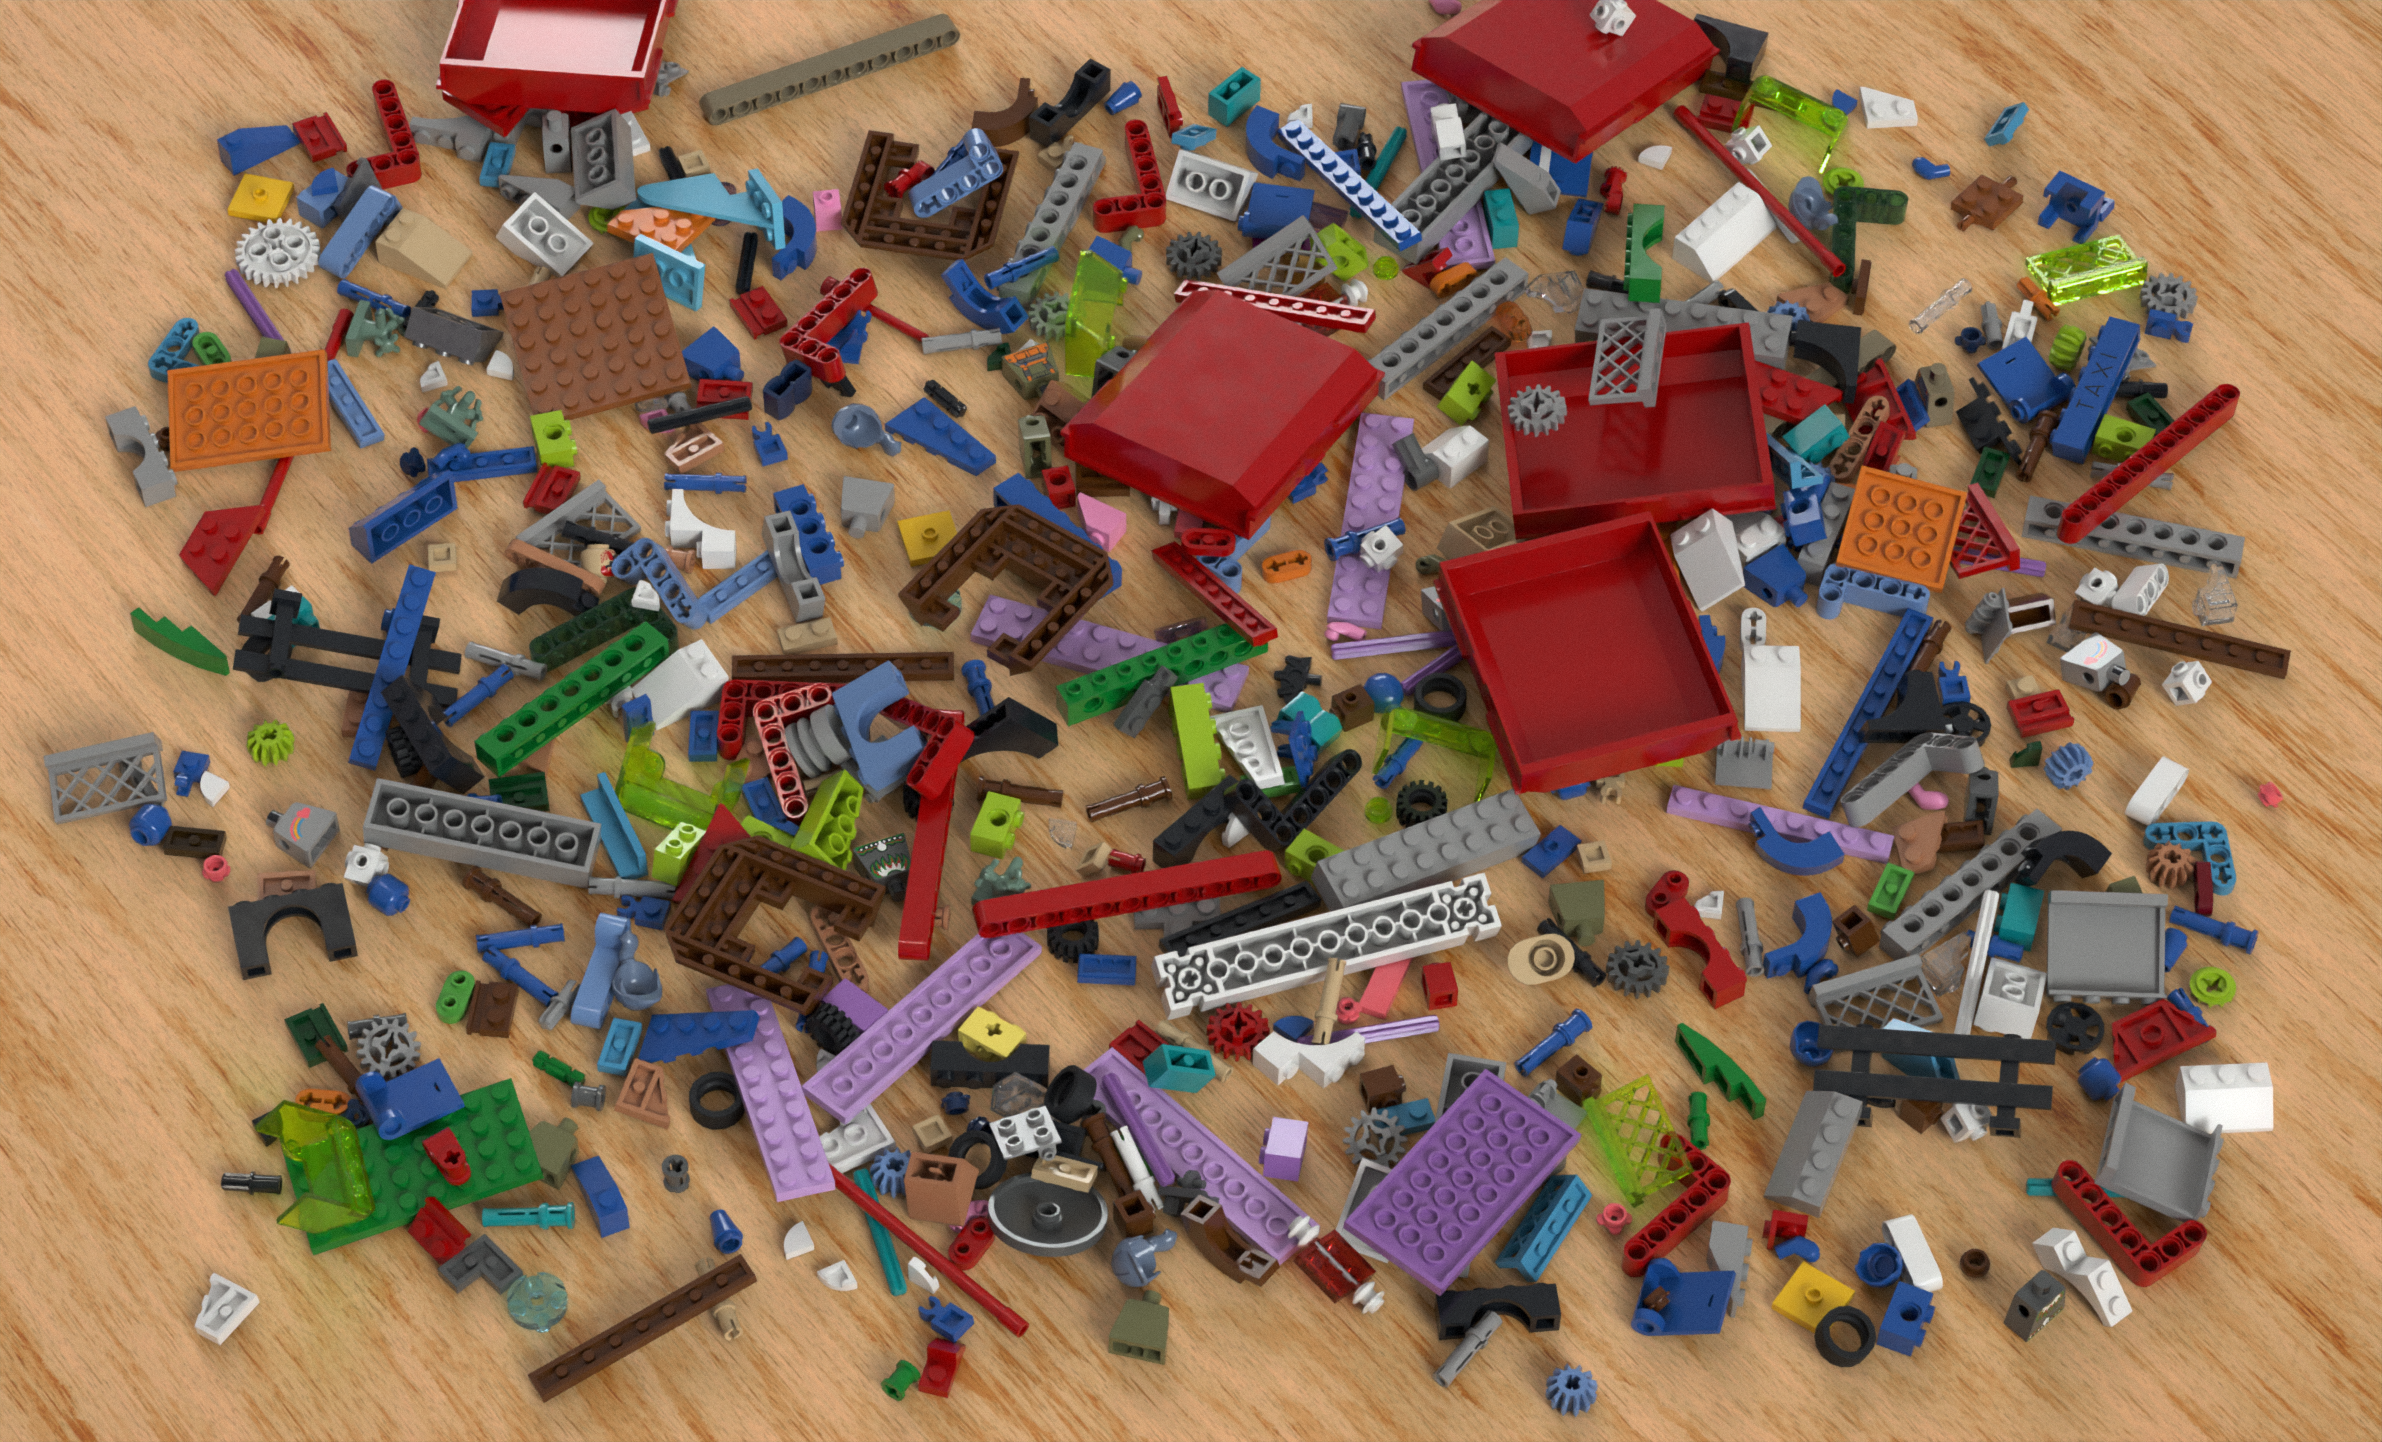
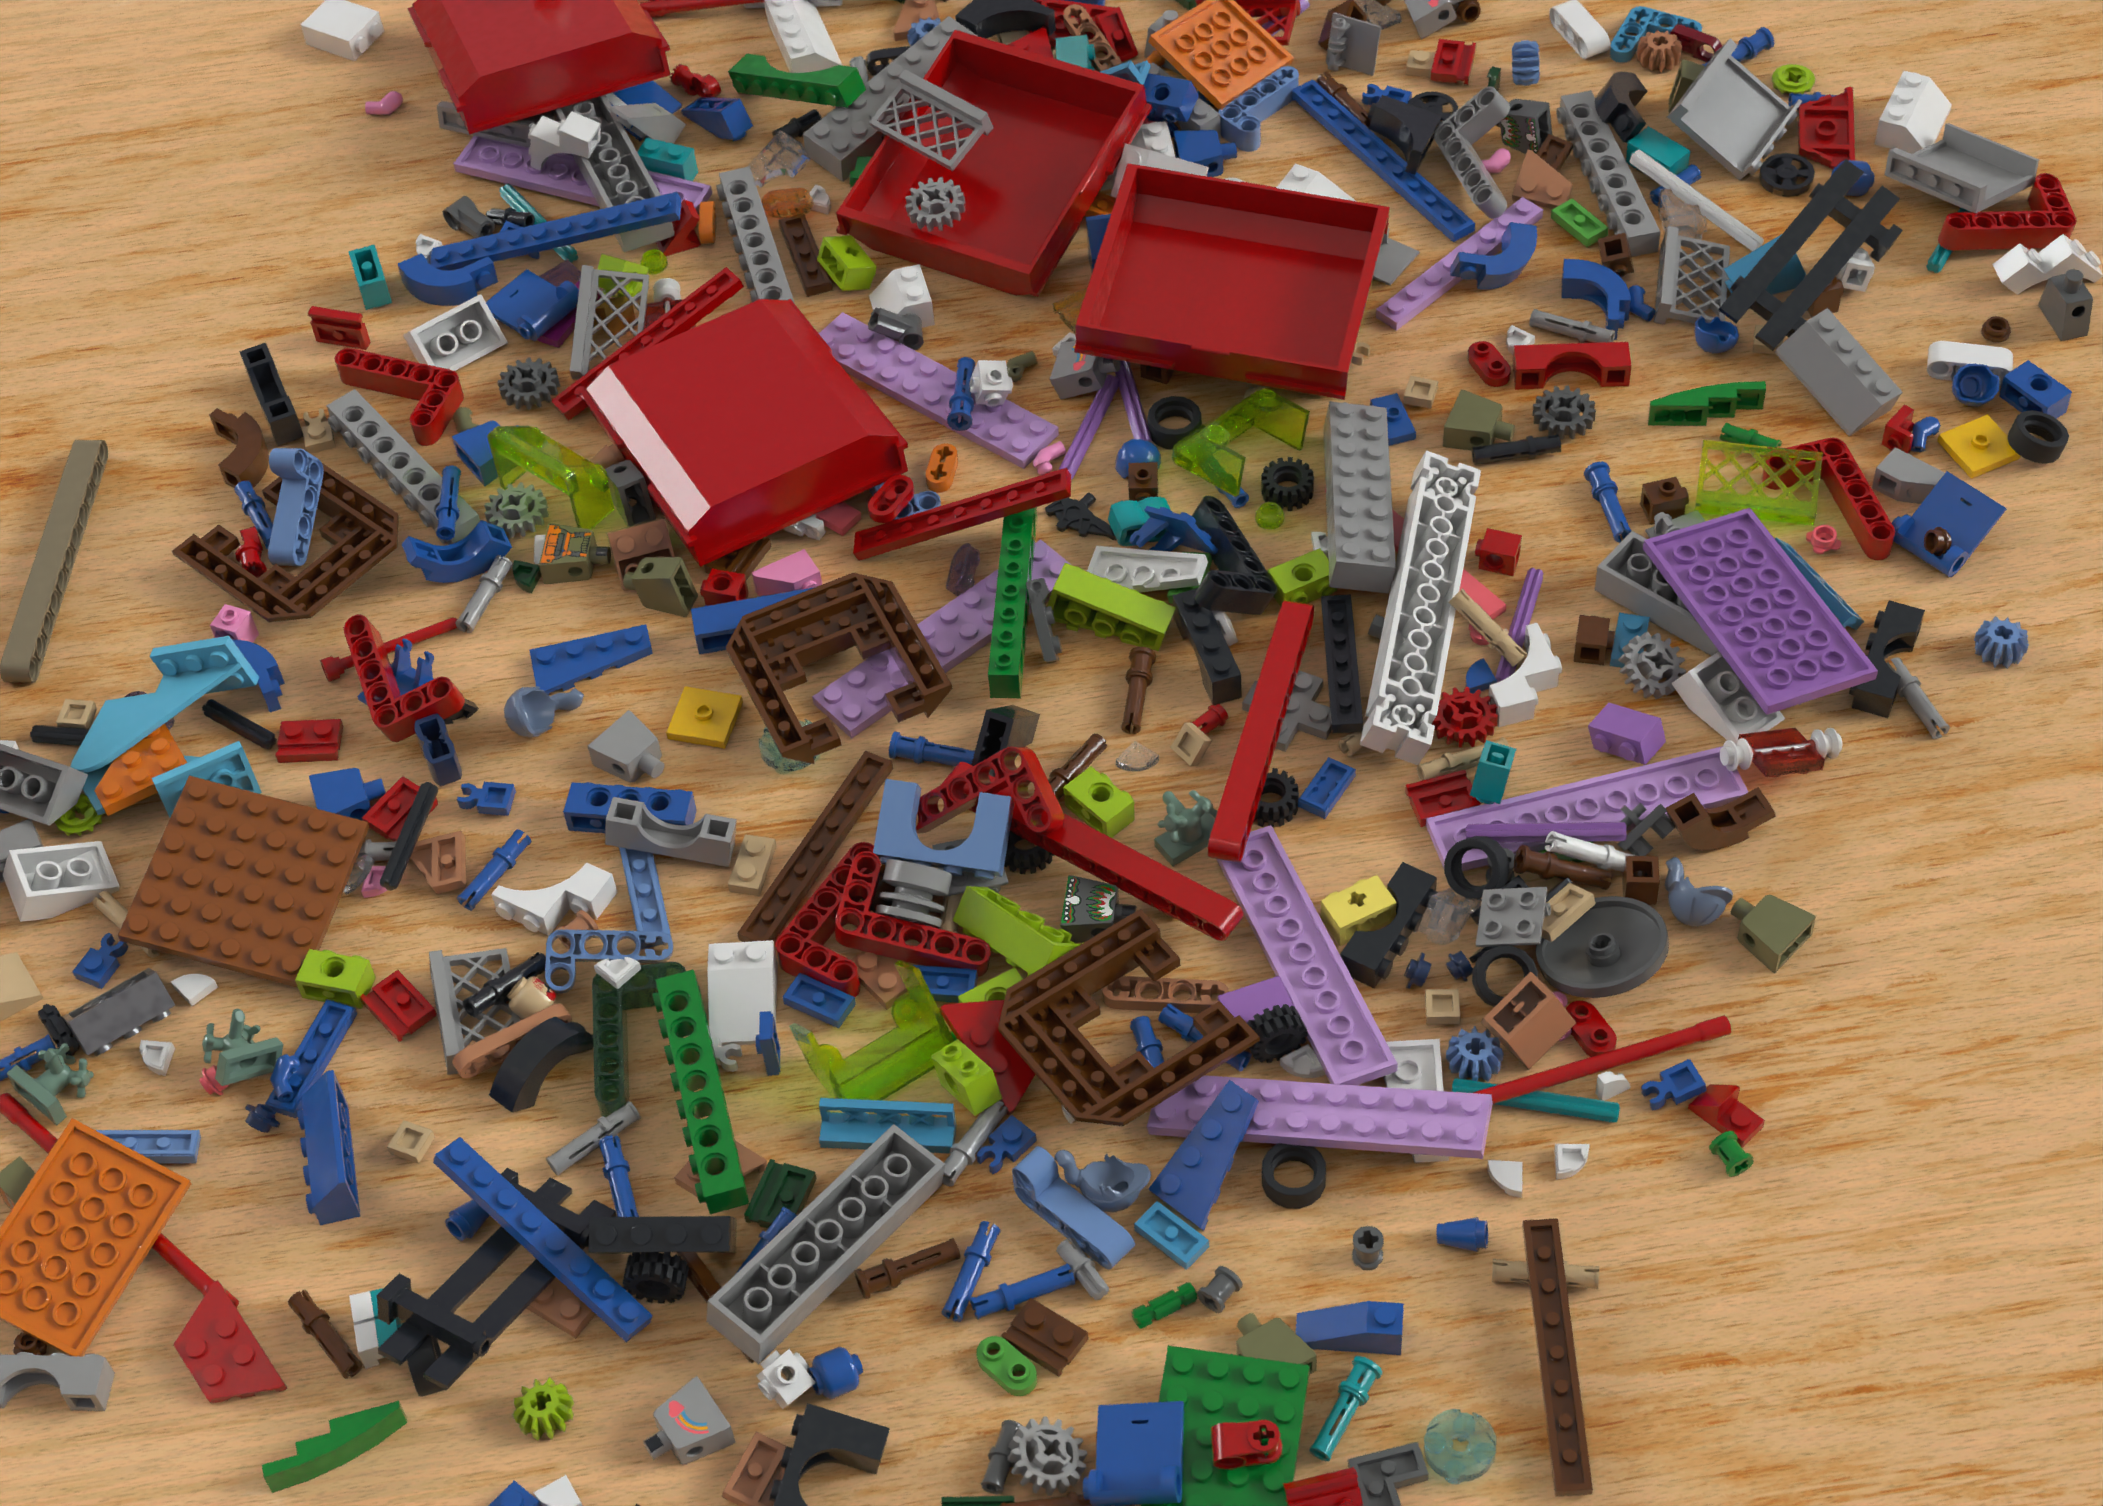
camera: 55 degrees left, 0 degrees up
nougat wing [614,1058,670,1129] -> none
blue tile [768,817,799,837] -> none
black axle [923,380,967,418] -> none
blue cone [1104,81,1142,115] -> none
dark azure plate [1171,124,1217,151] -> none
tan slope [1437,506,1533,560] -> none
tan piece [1507,934,1575,985] -> none
white tile [1638,145,1672,170] -> none
white slope [1973,957,2047,1039] -> none

